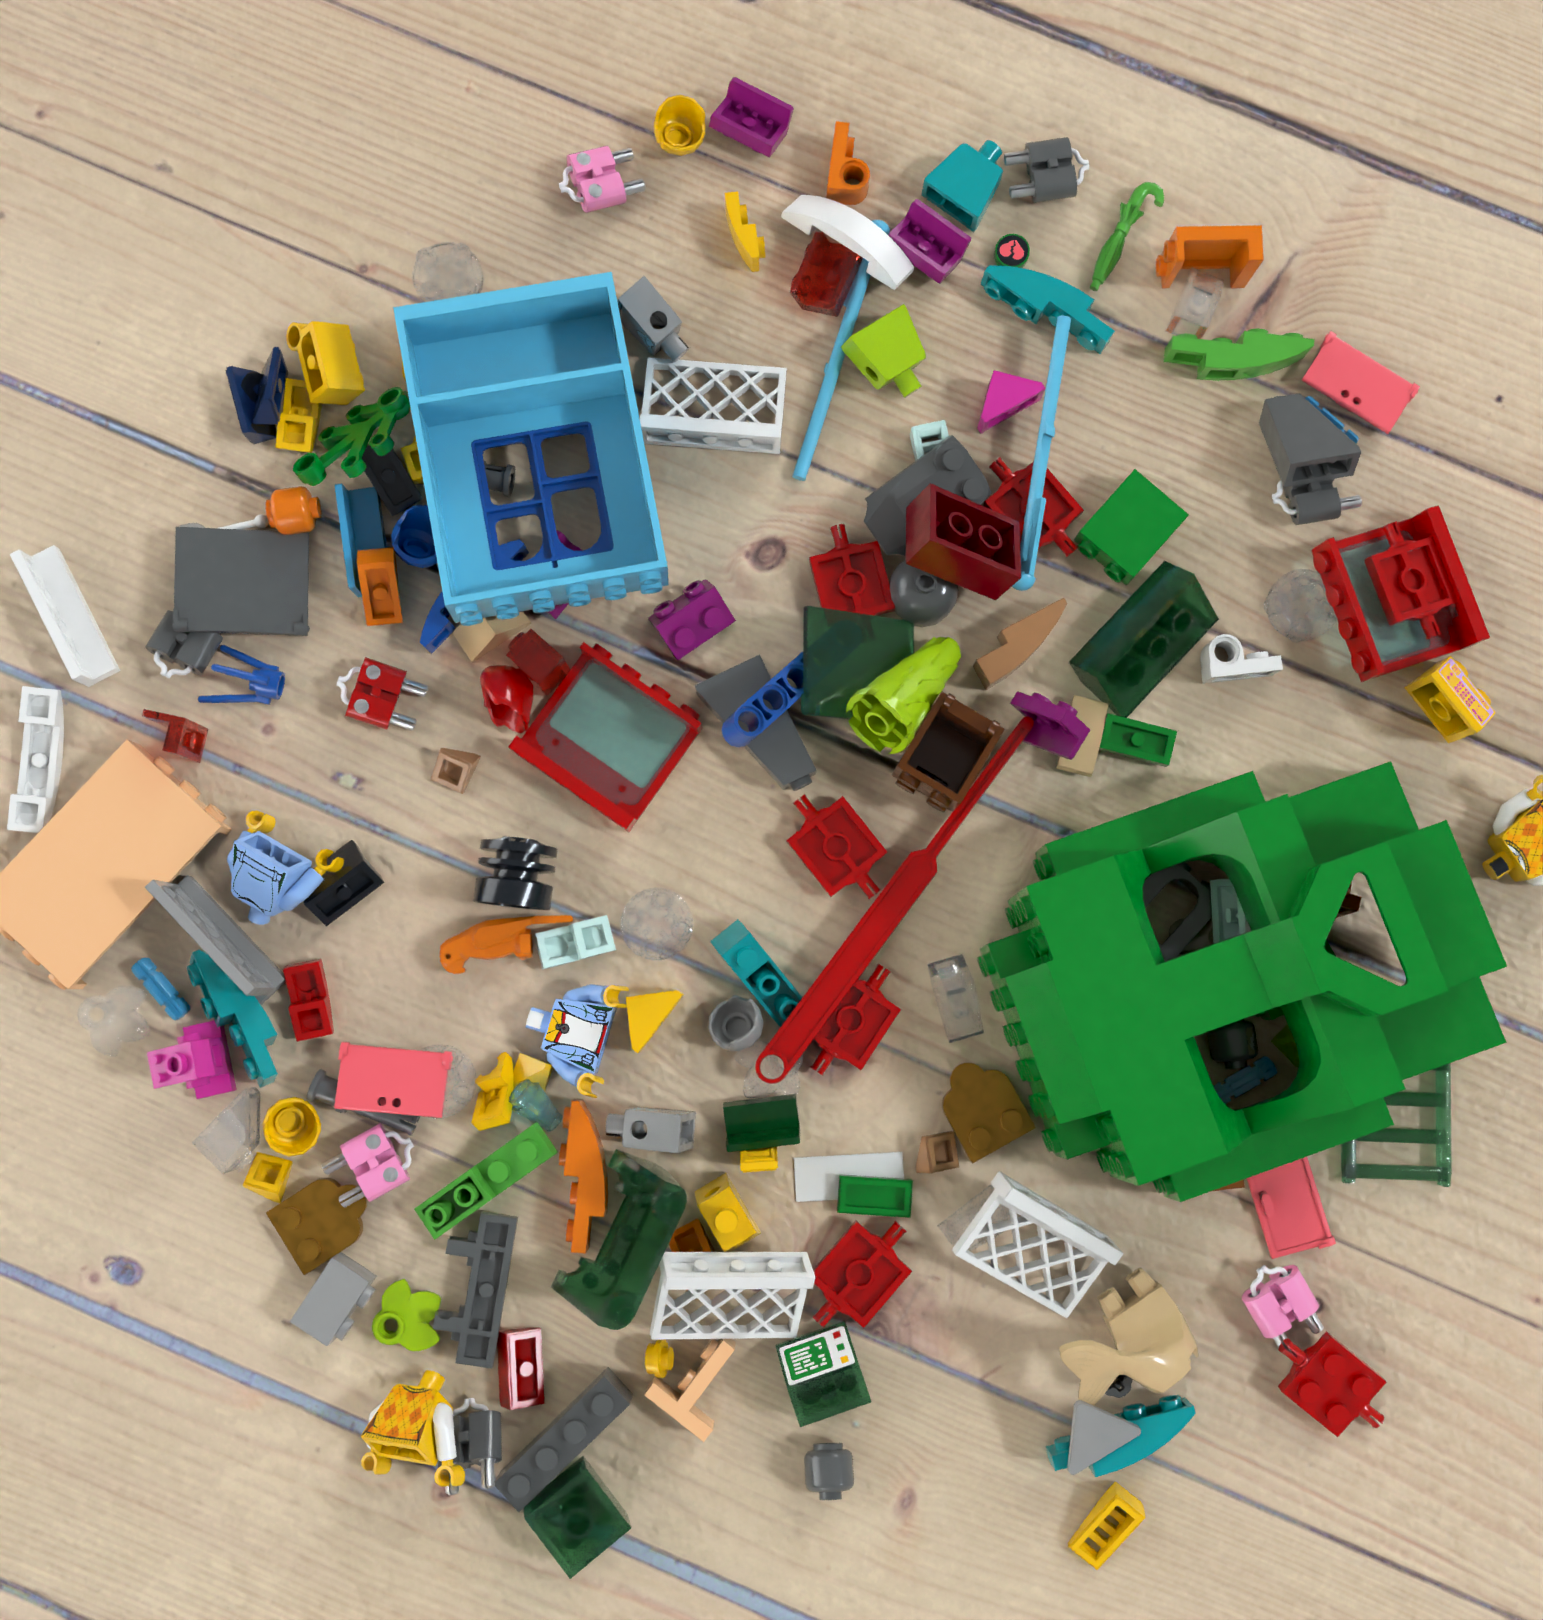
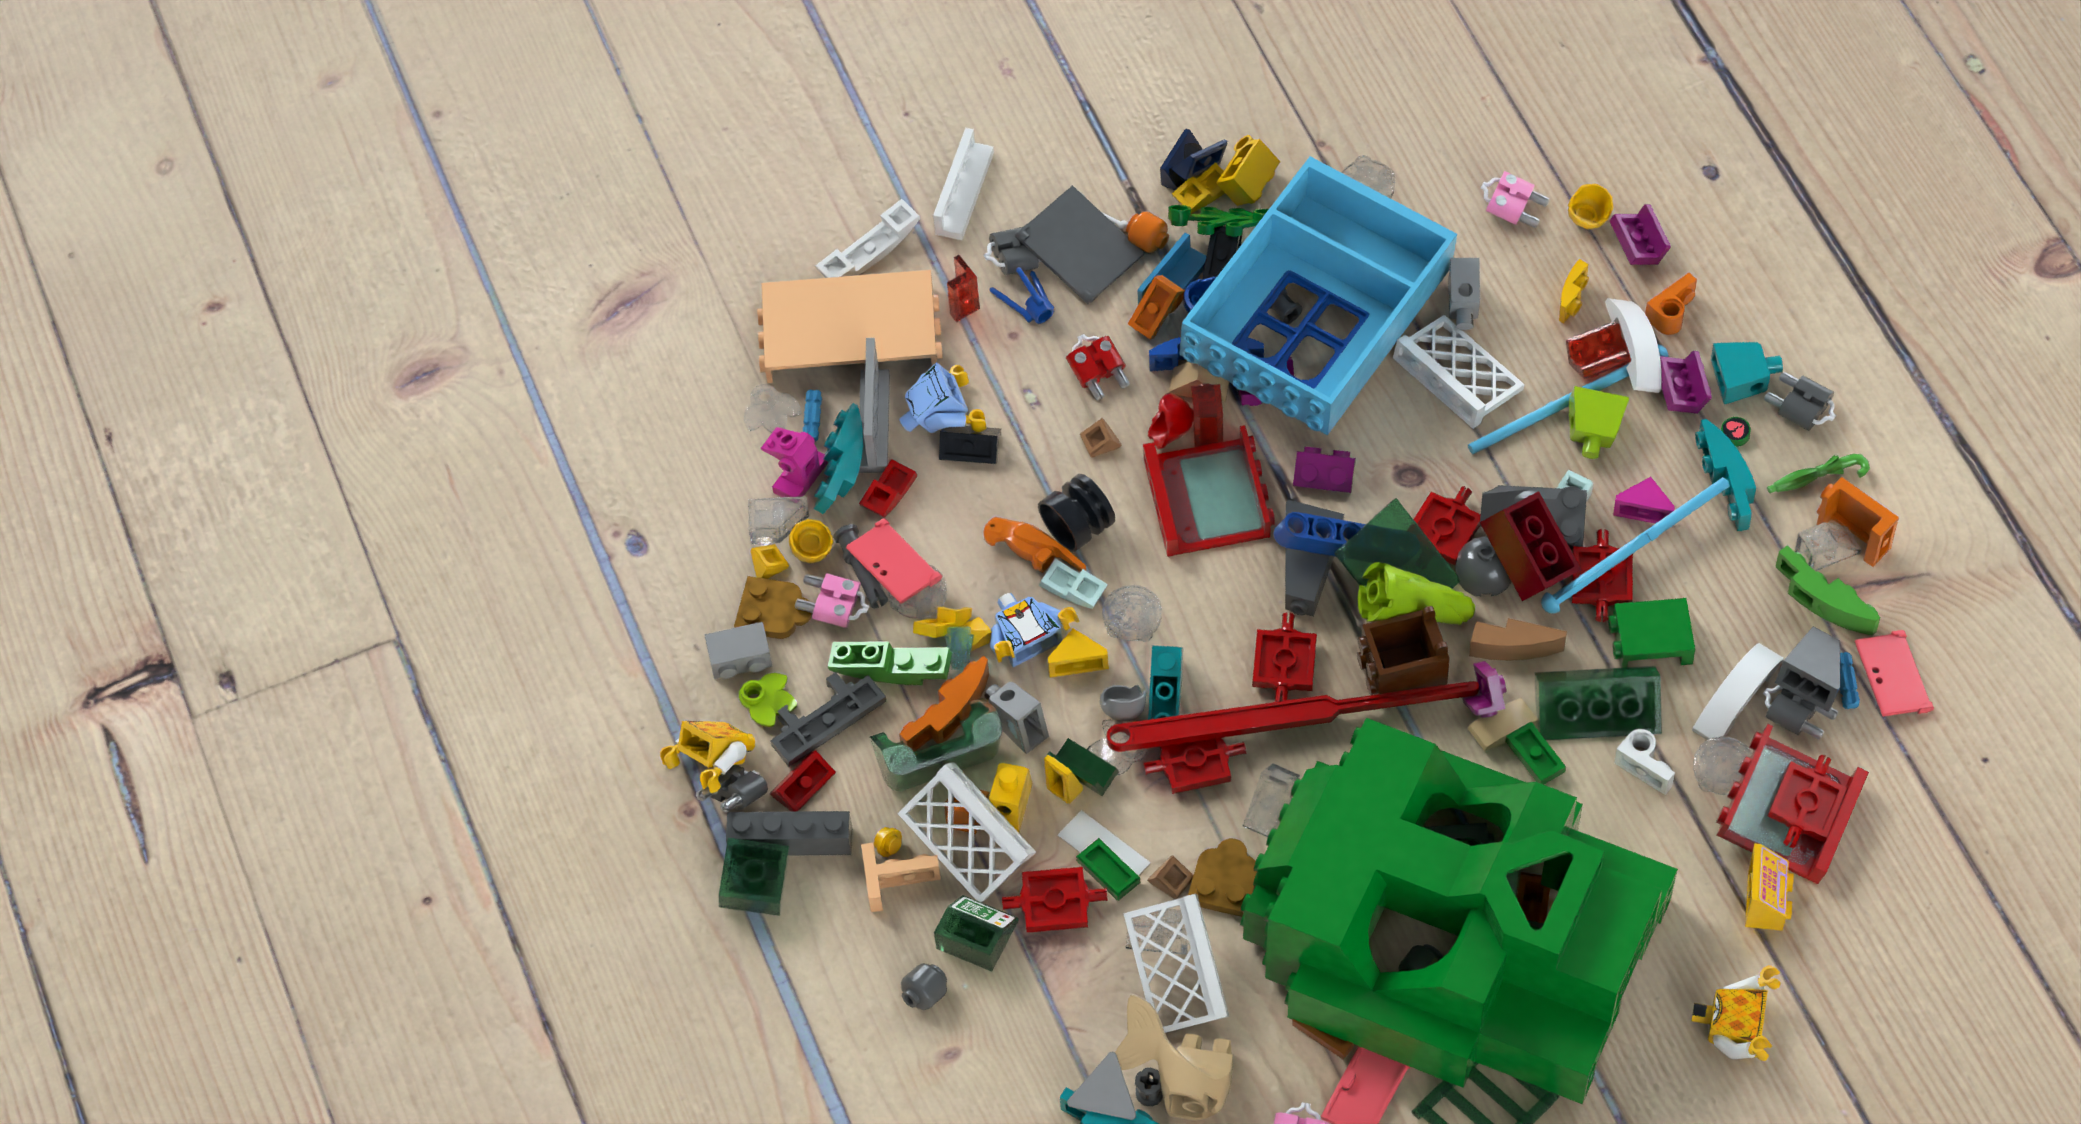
camera: 50 degrees right, 25 degrees down
none -> white slope [1692,643,1784,746]

